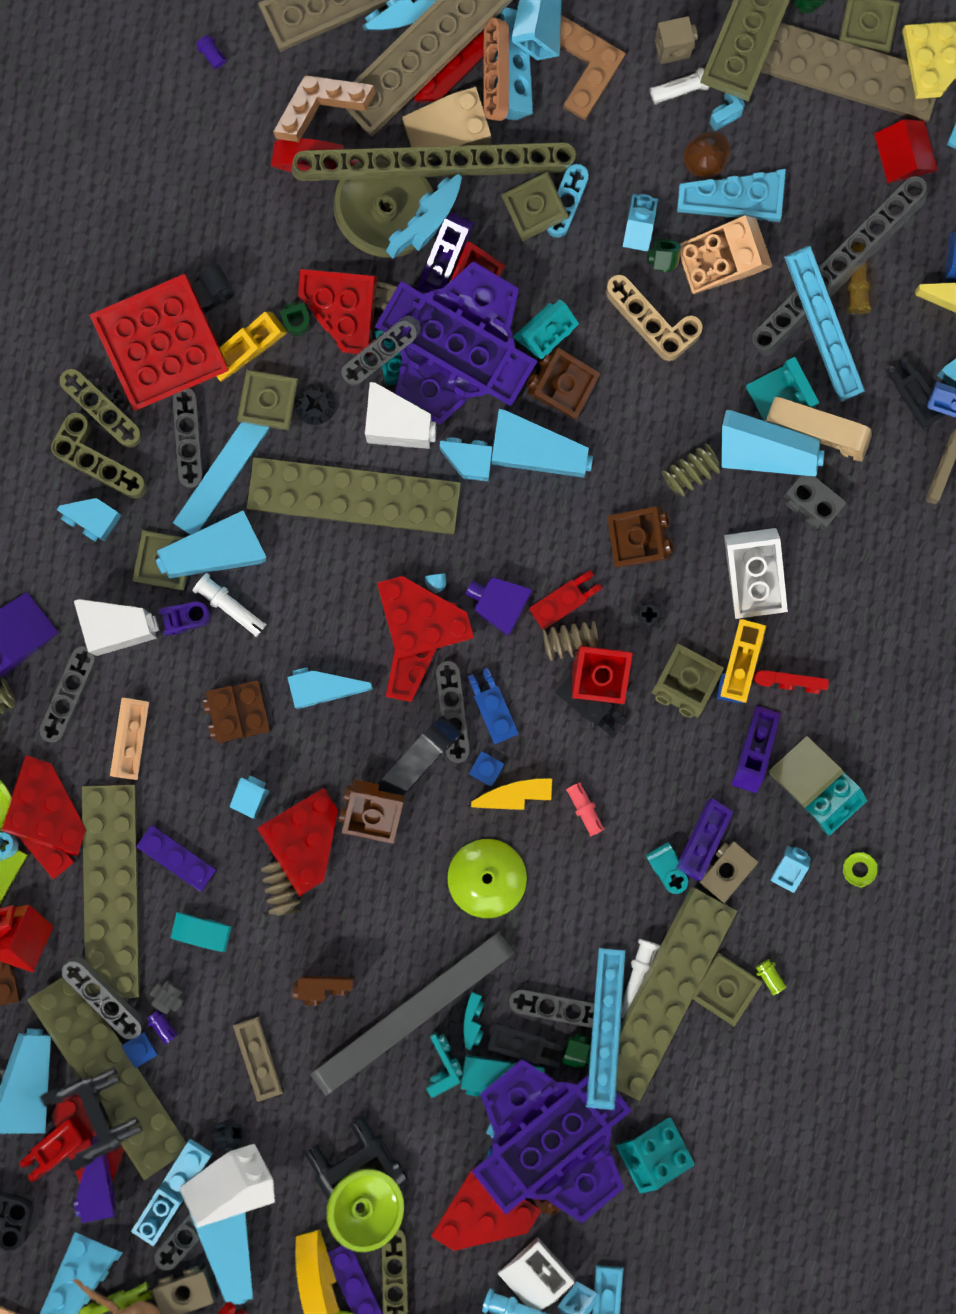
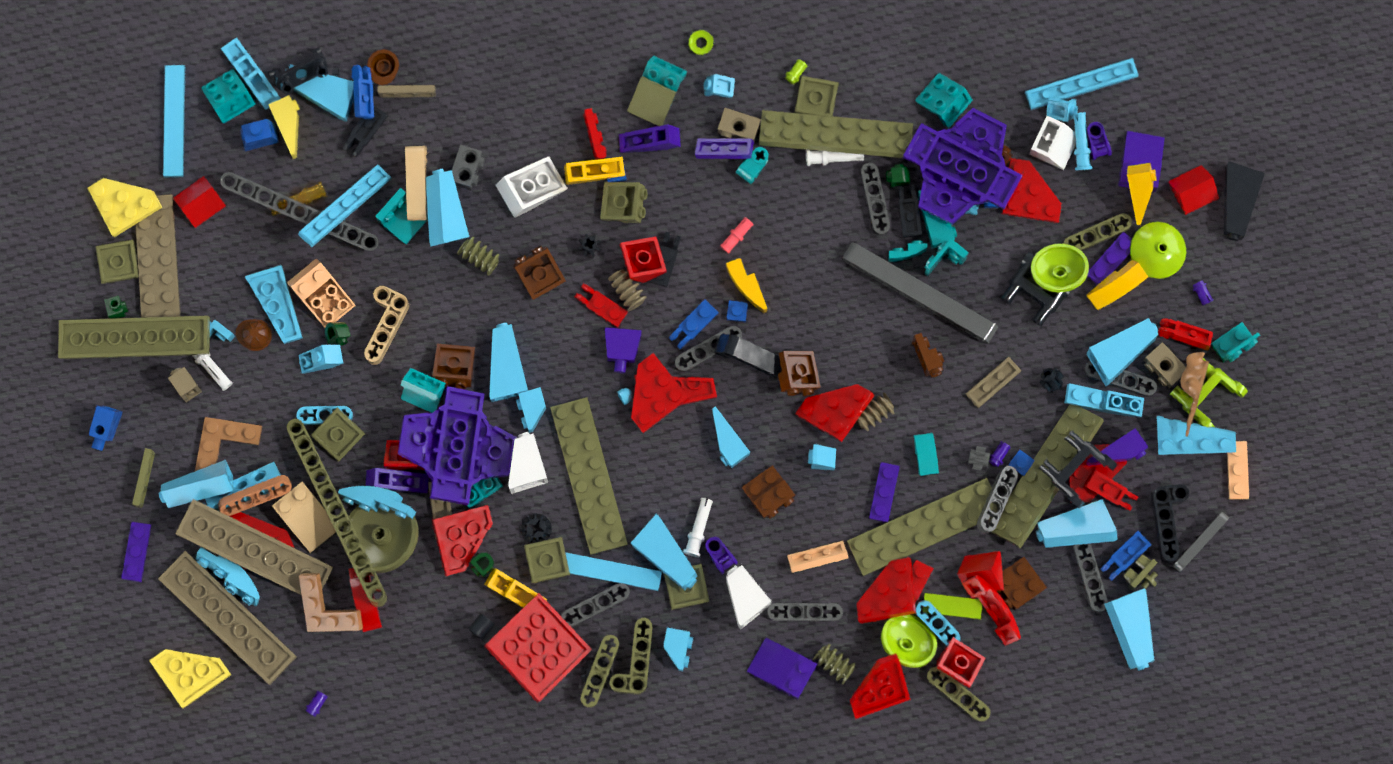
camera: 115 degrees left, 5 degrees down
white slope [180,1144,275,1228] -> none
dark grey beam [341,316,421,385] -> none
lime dish [448,839,527,918] -> none
medium azure tile [587,948,625,1110] -> none

